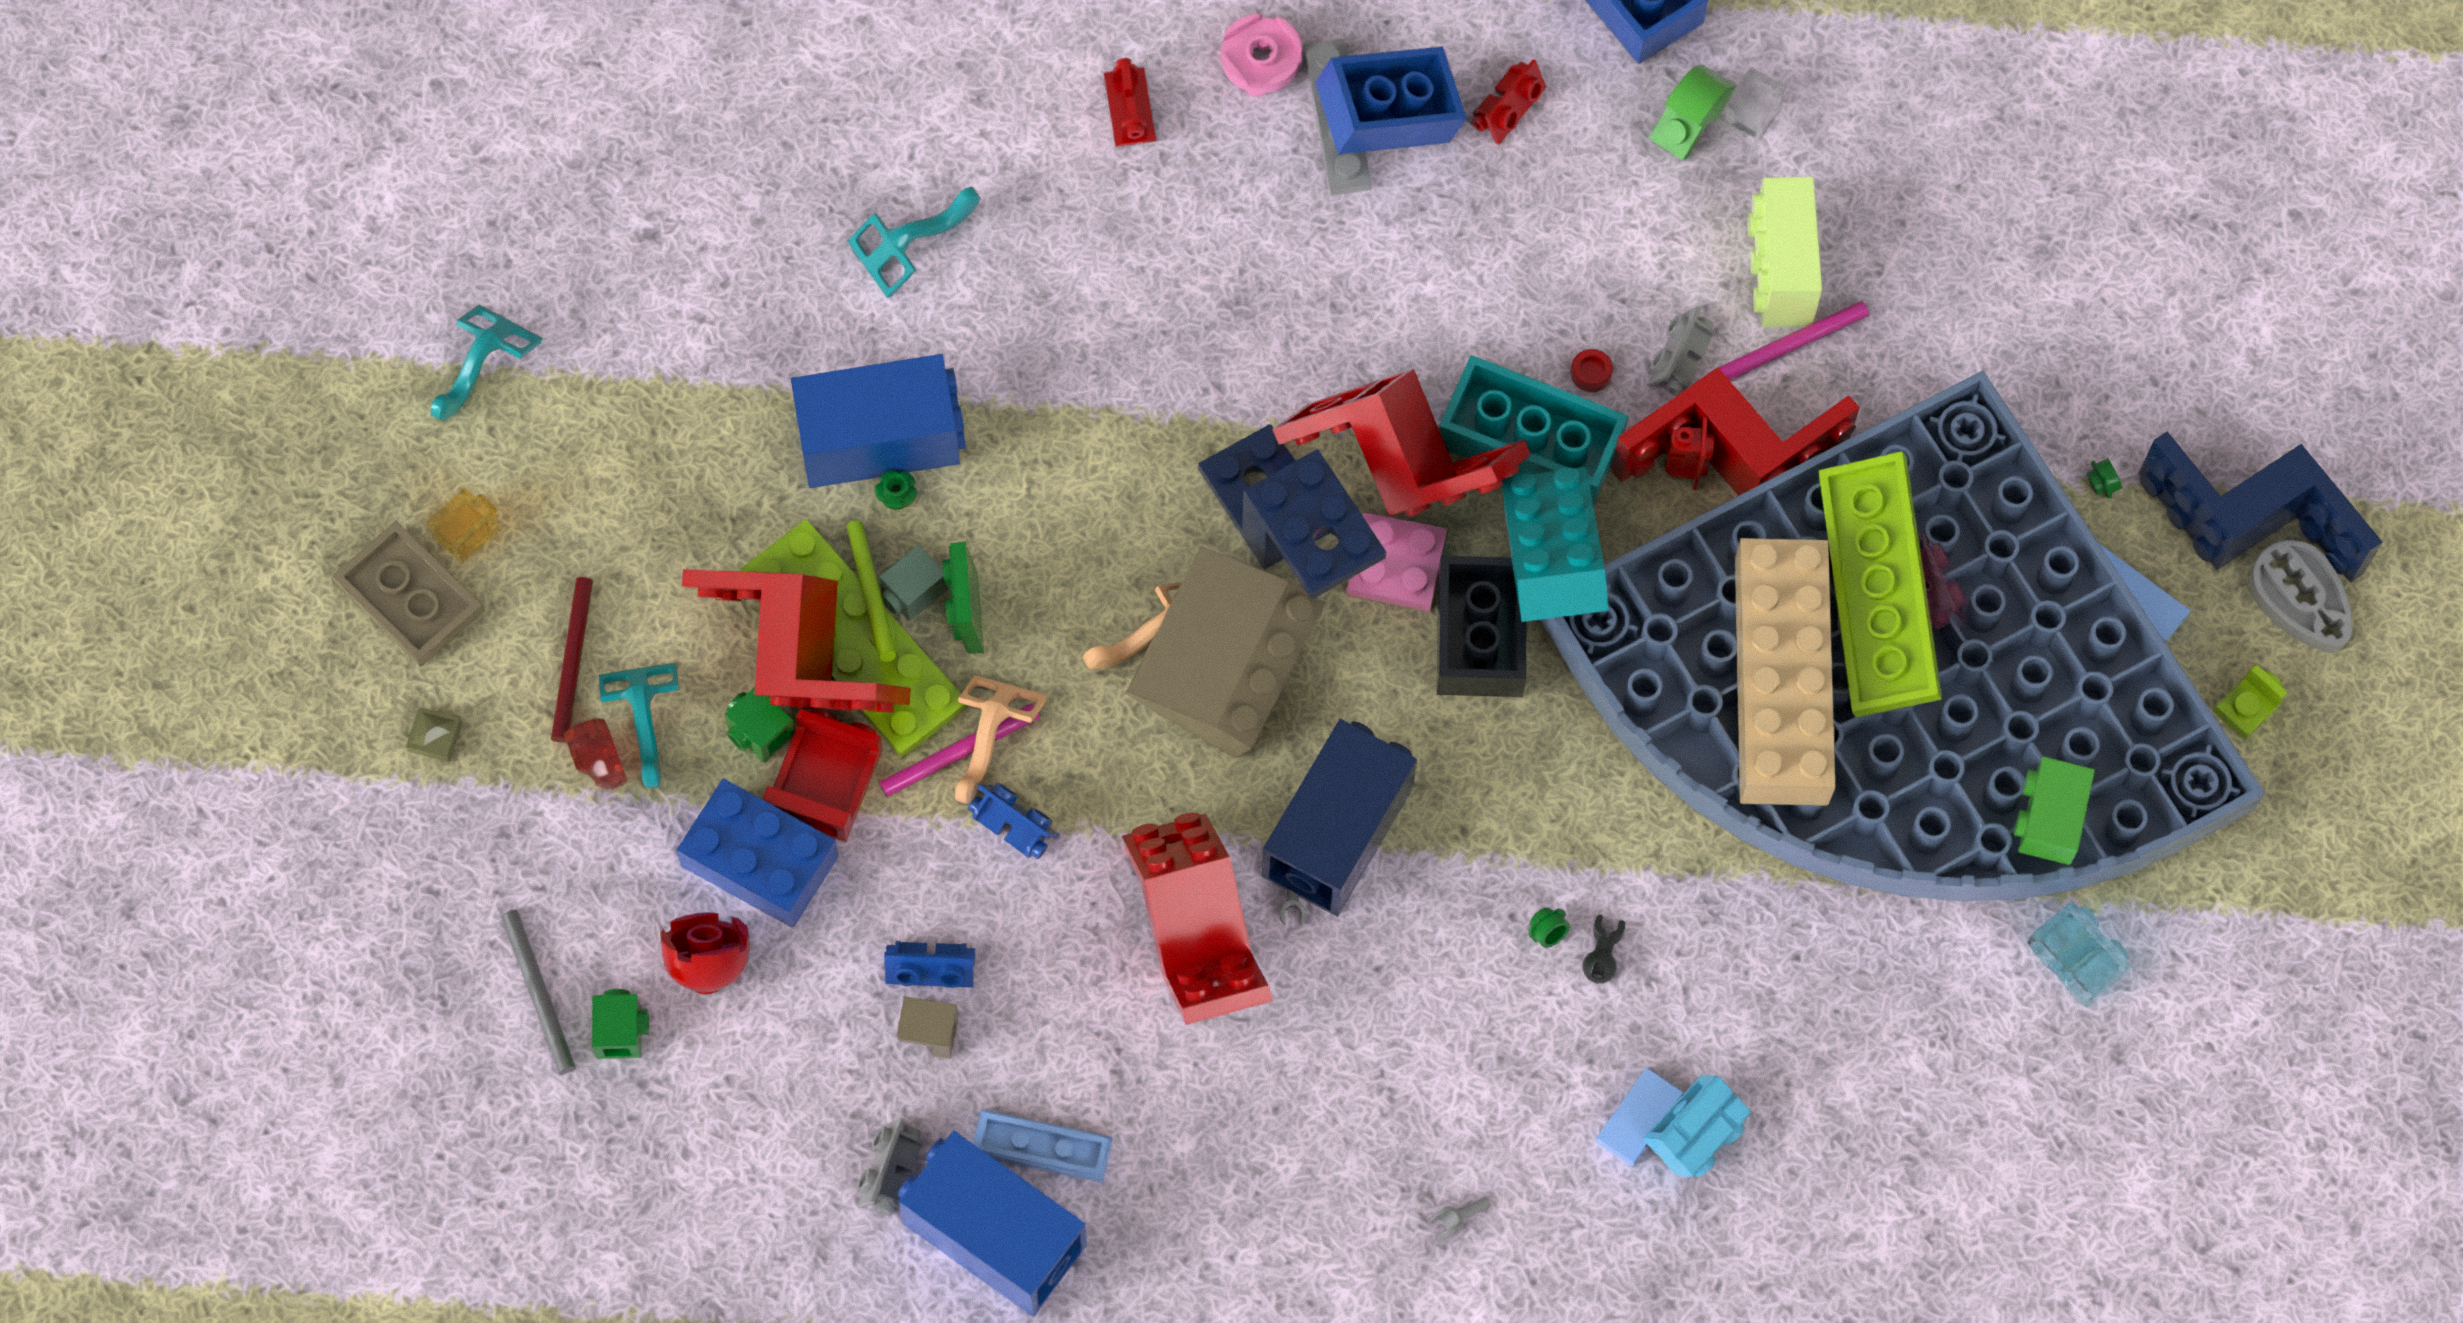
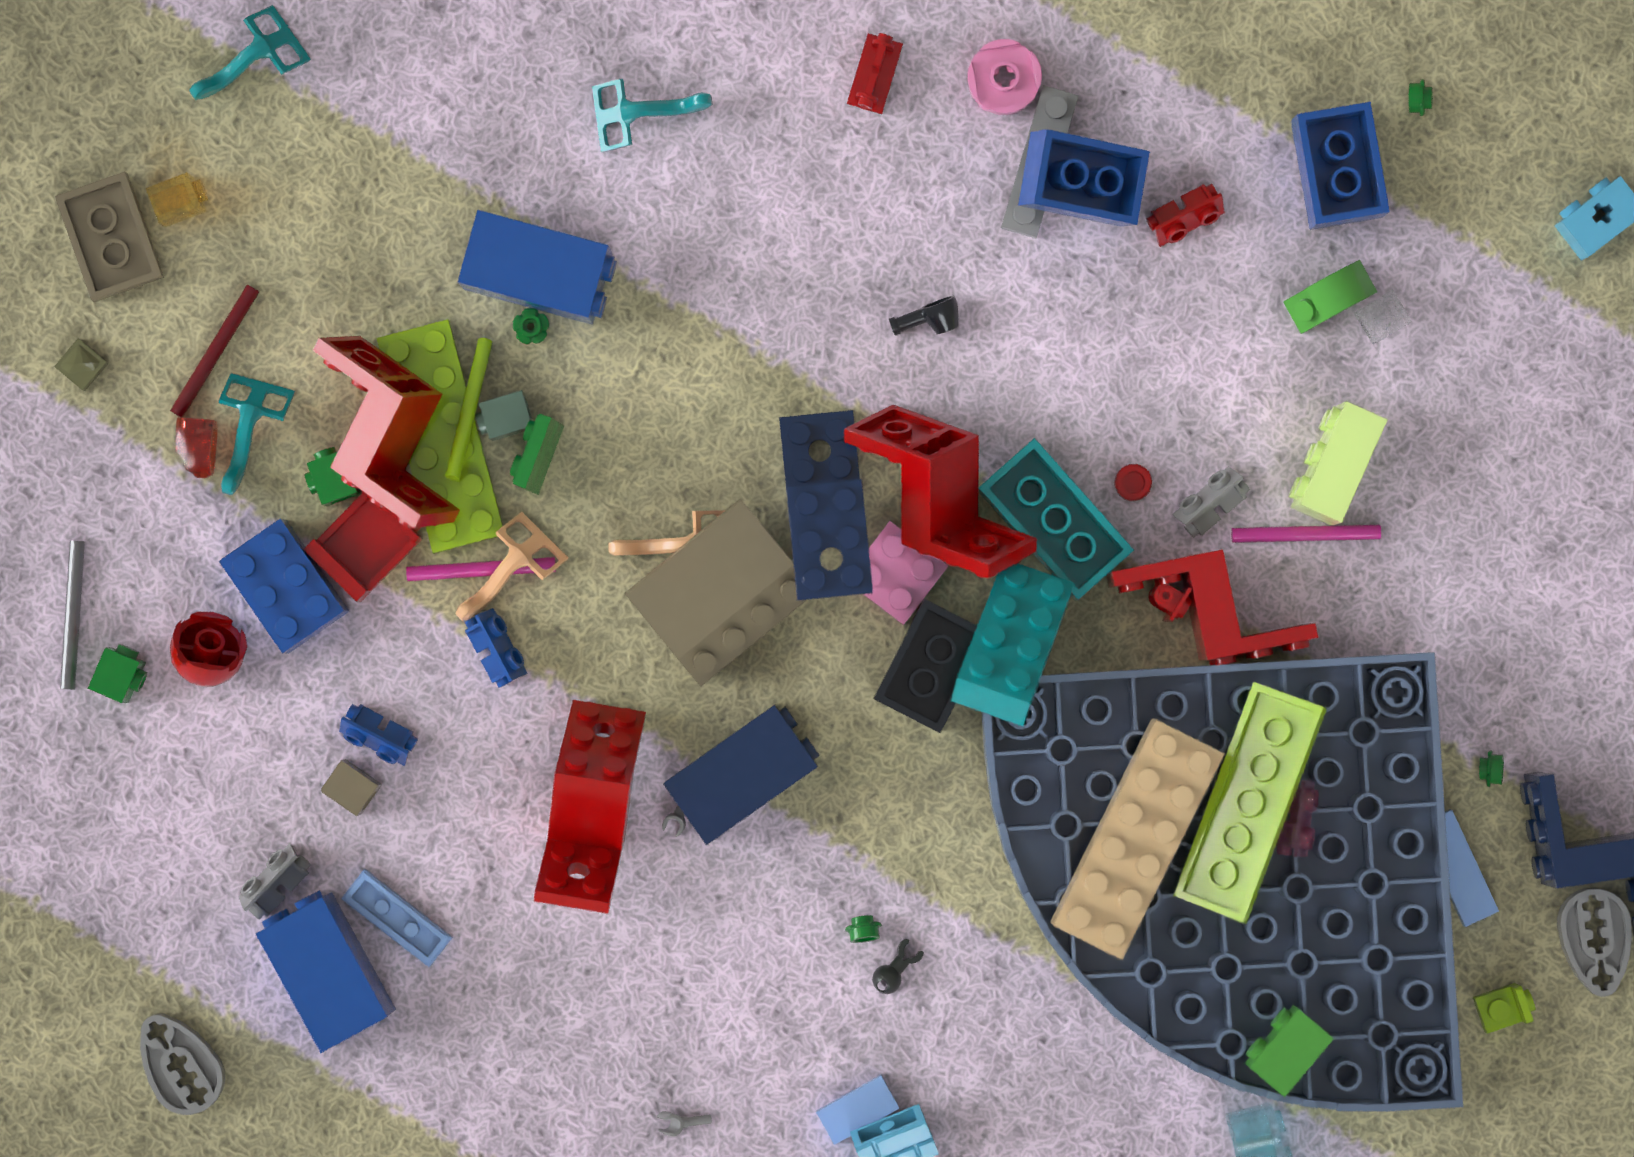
camera: 20 degrees right, 20 degrees up
none -> black bar [889,295,959,336]

